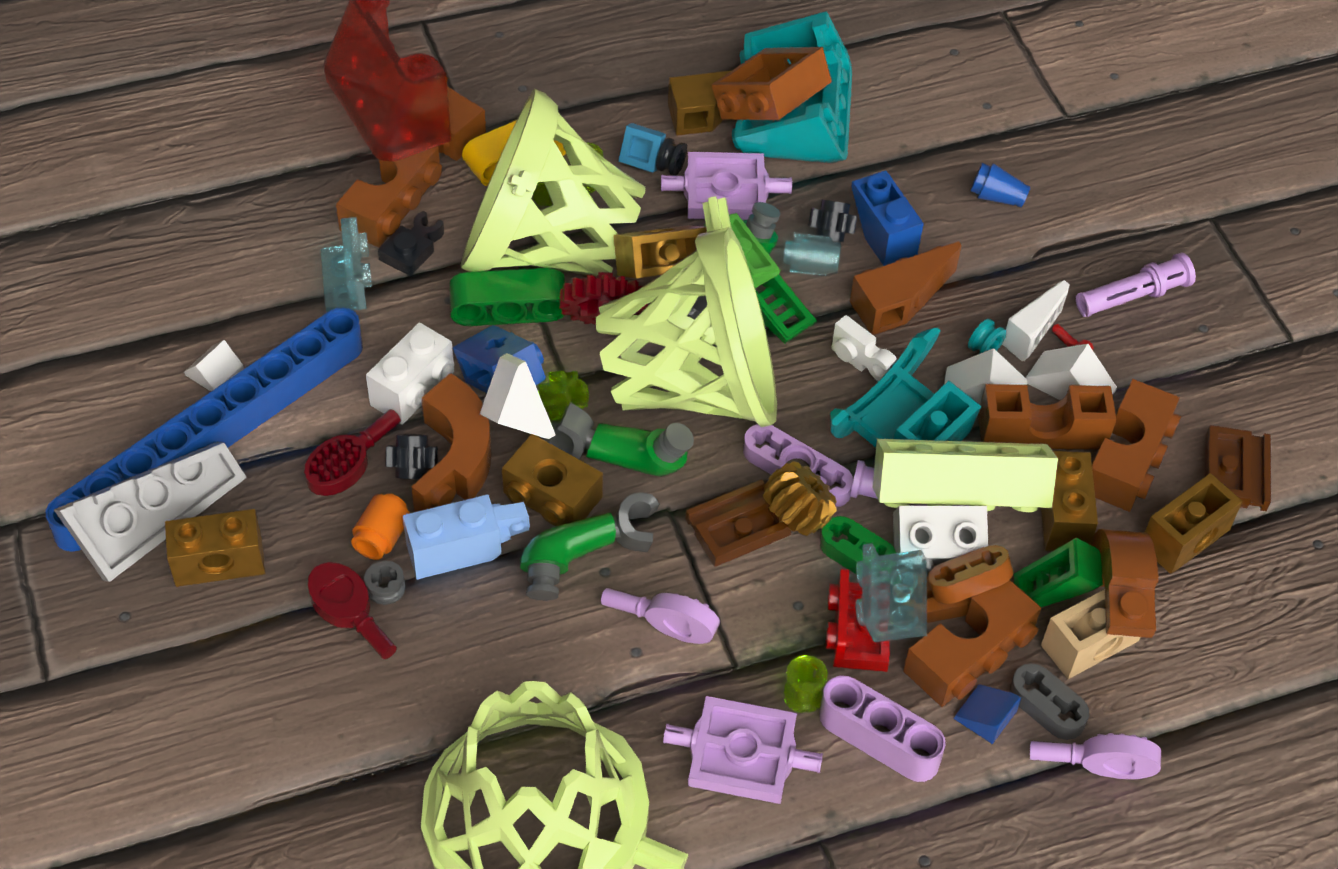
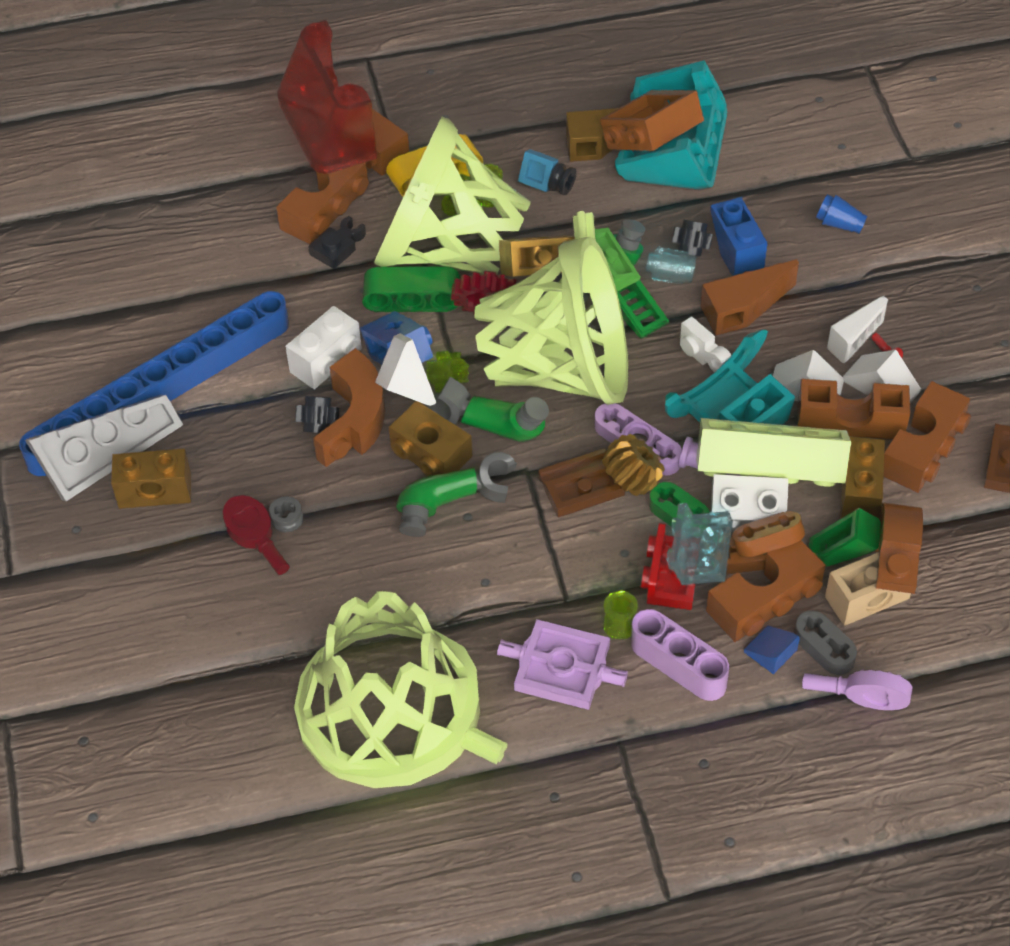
camera: 10 degrees right, 0 degrees up
white slope [184,340,244,391] -> none
dark red piece [304,409,401,496] -> none
clear light blue bracket [321,217,372,312] -> none
orange brick [351,493,410,560] -> none
light blue hinge [402,494,530,580] -> none
lavender piece [601,588,720,644] -> none
lavender plate [661,152,792,220] -> none
teal bush [968,319,1007,354] -> none
lavender pin [1076,252,1196,317] -> none
pearl gold brick [1145,473,1243,574] -> none

